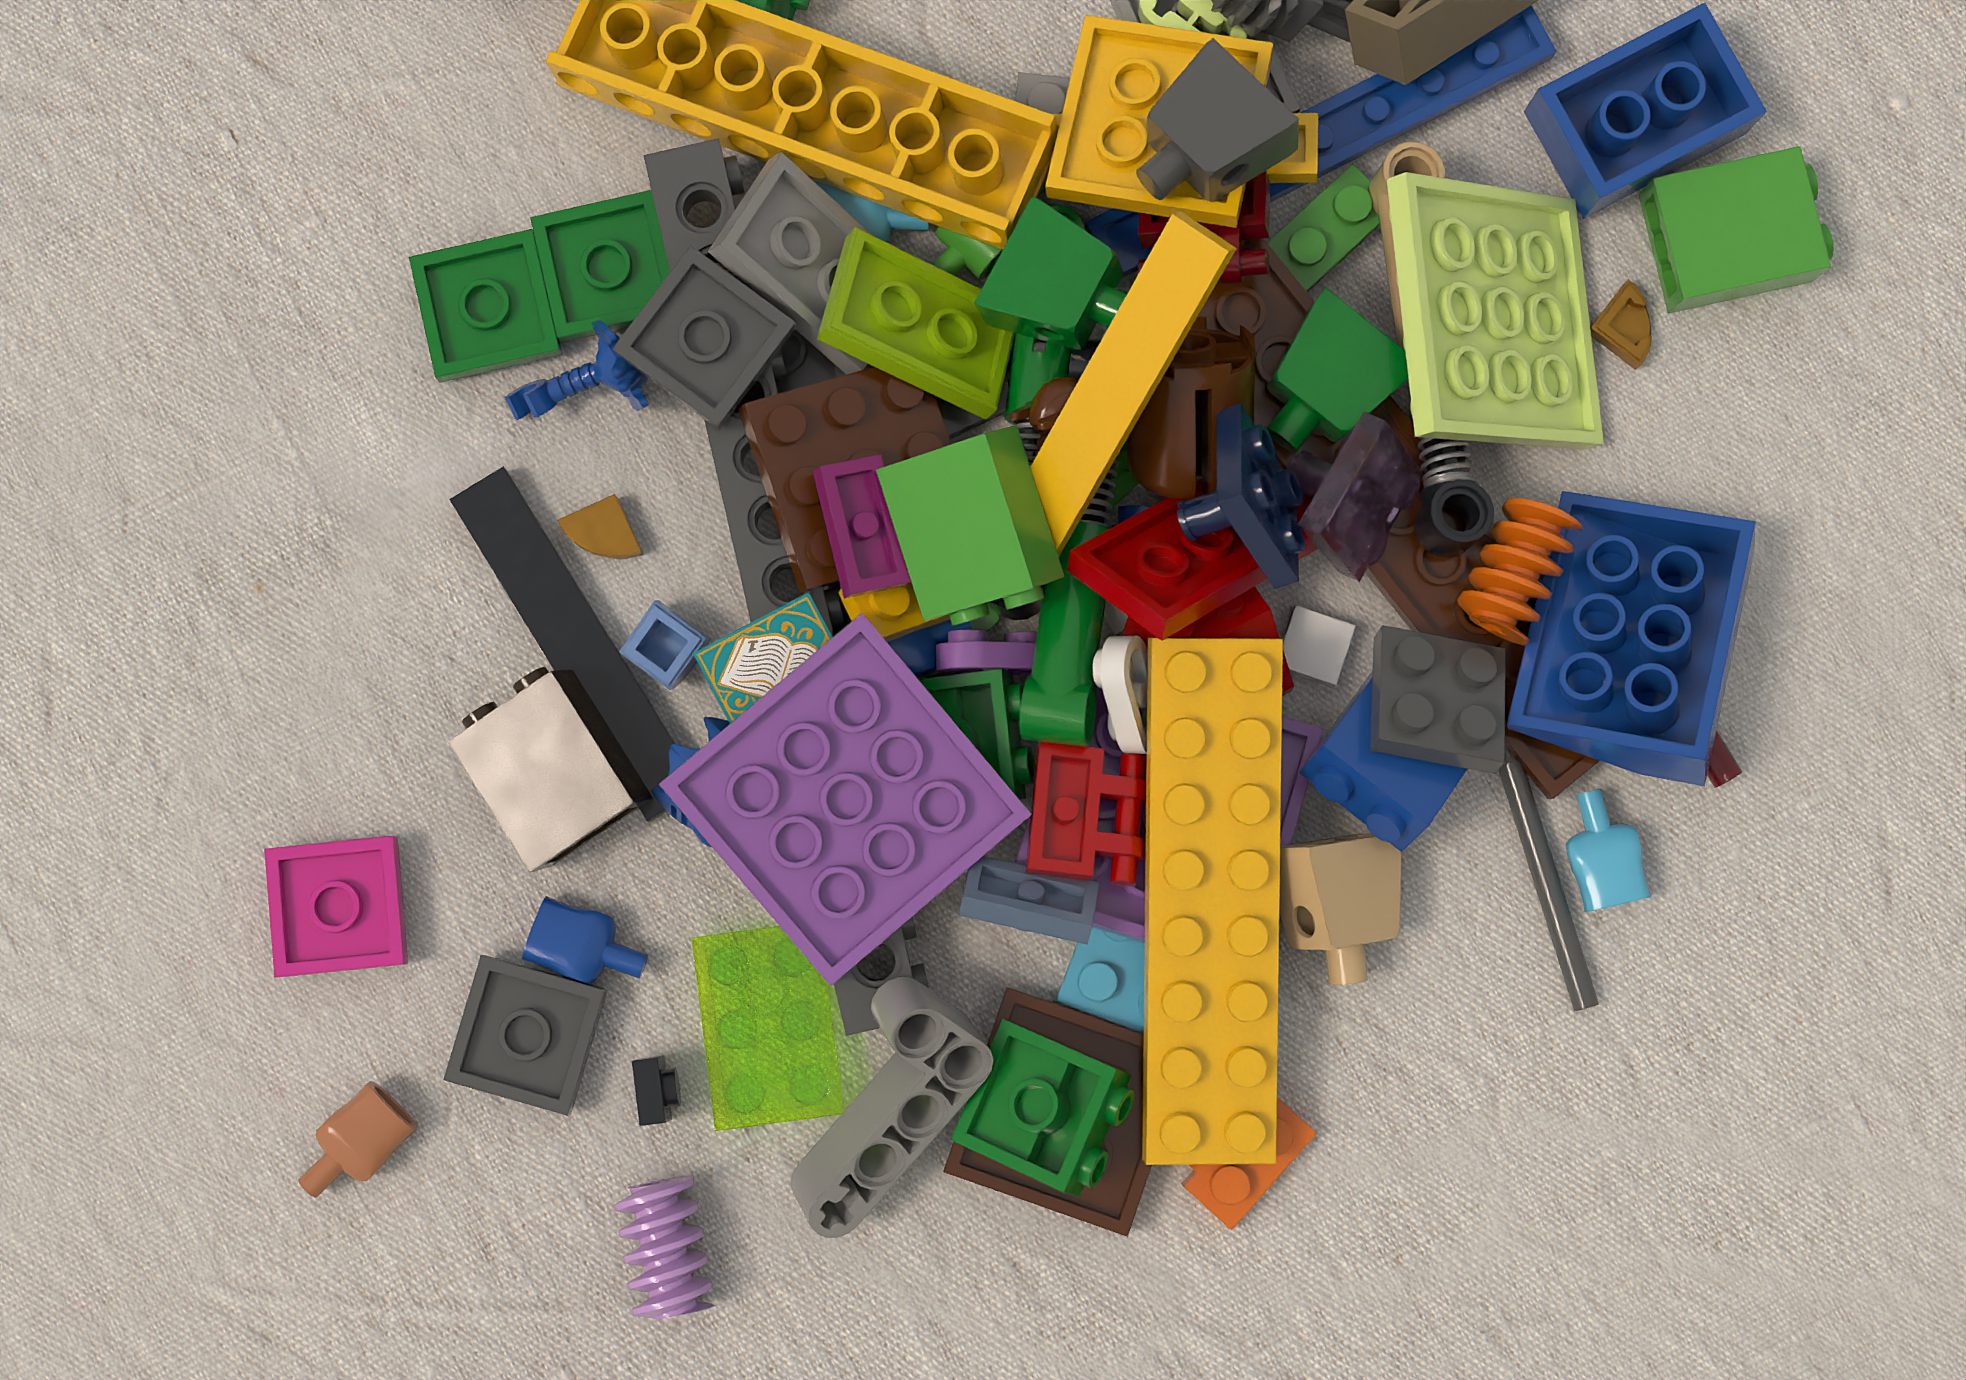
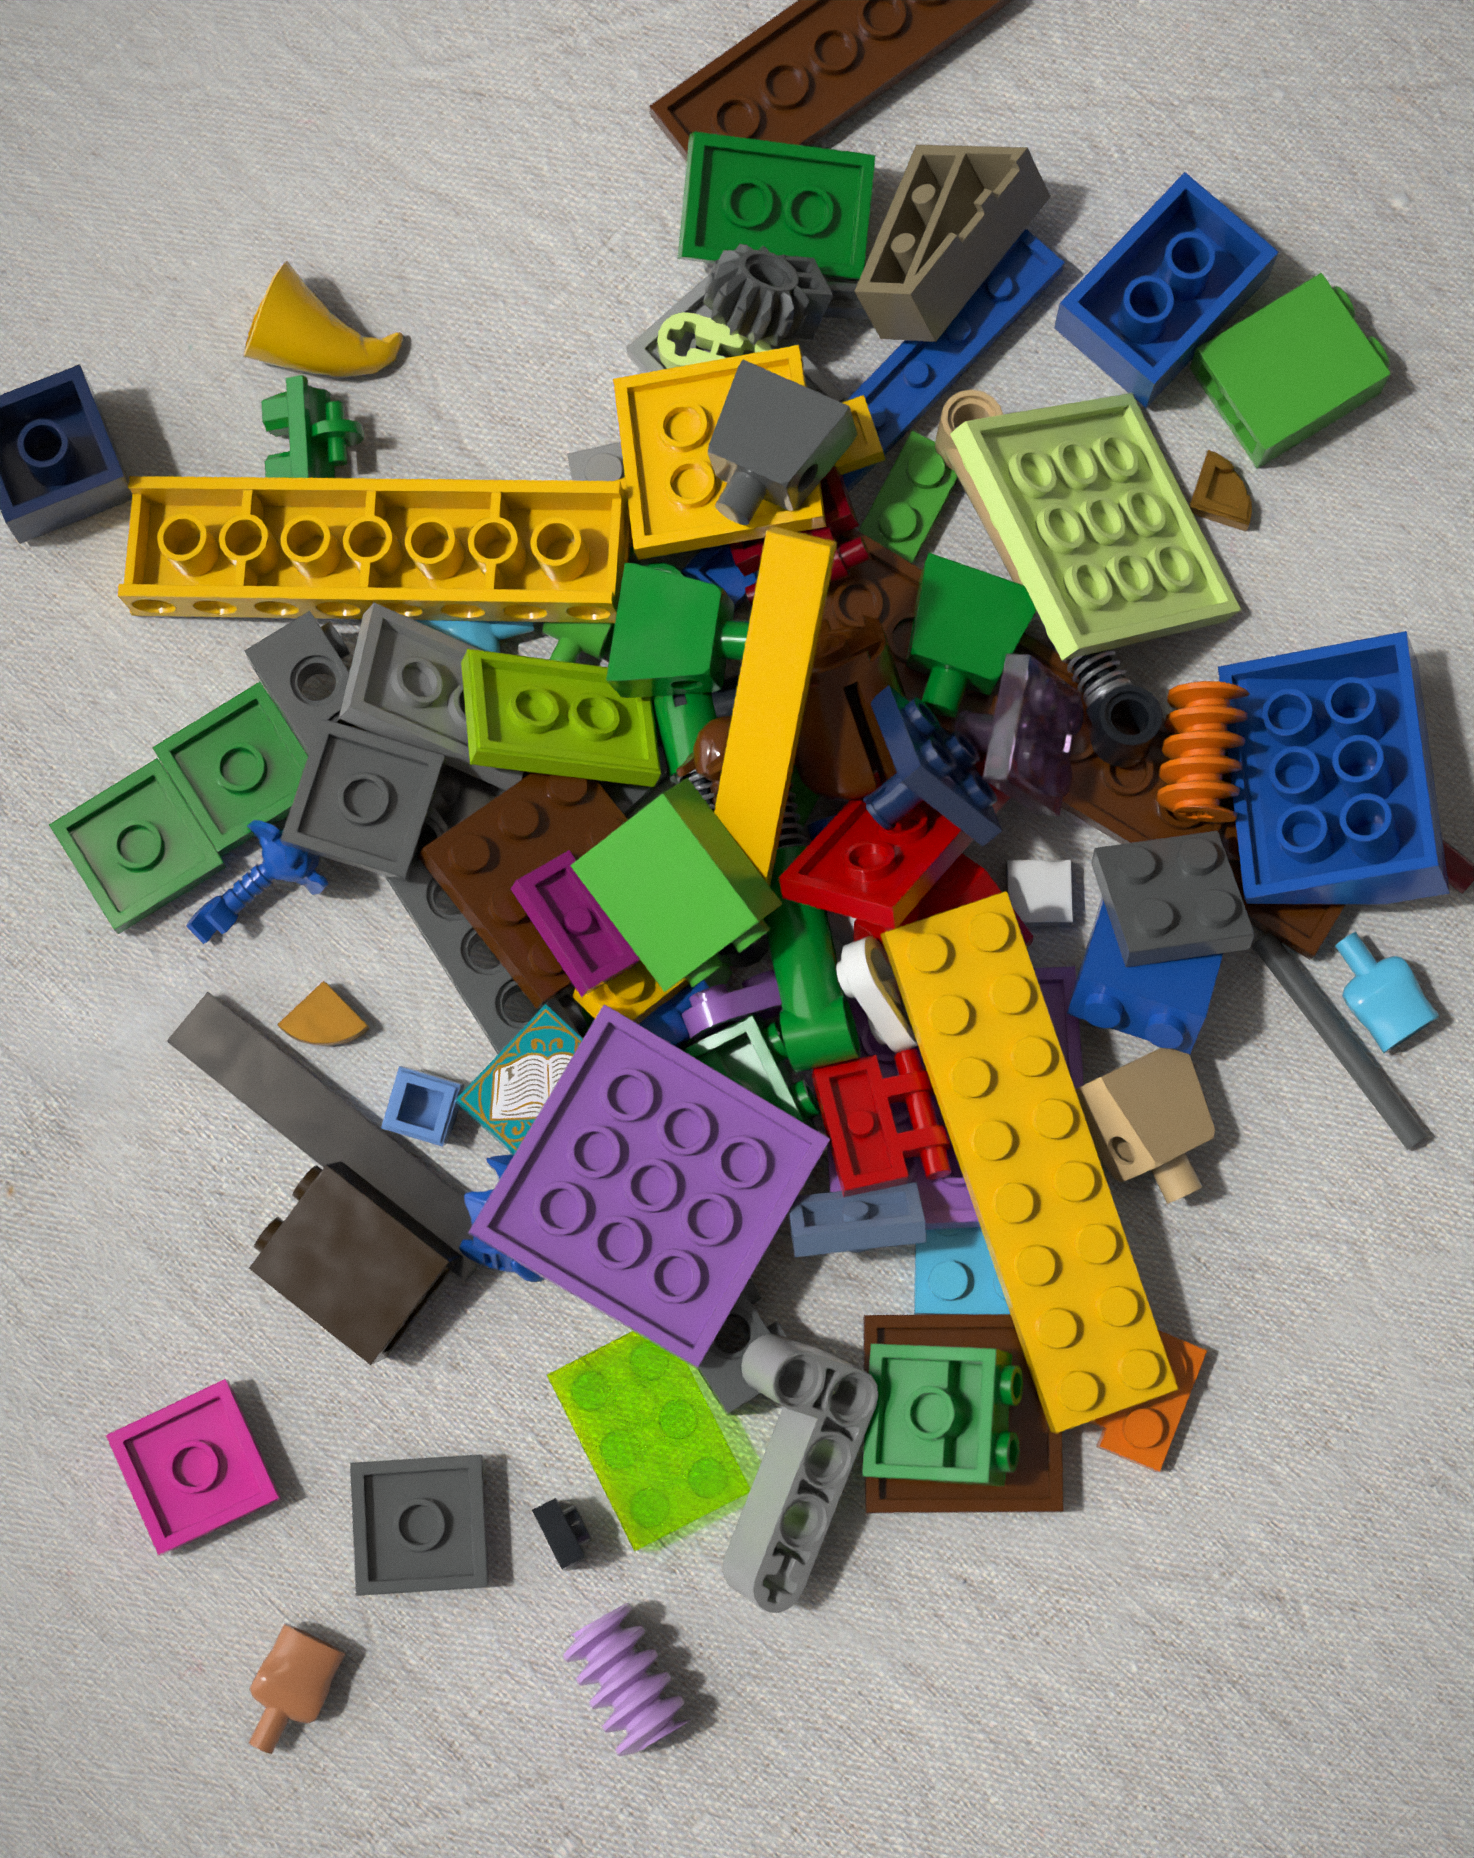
camera: 15 degrees left, 5 degrees down
blue piece [522,896,648,985] -> none

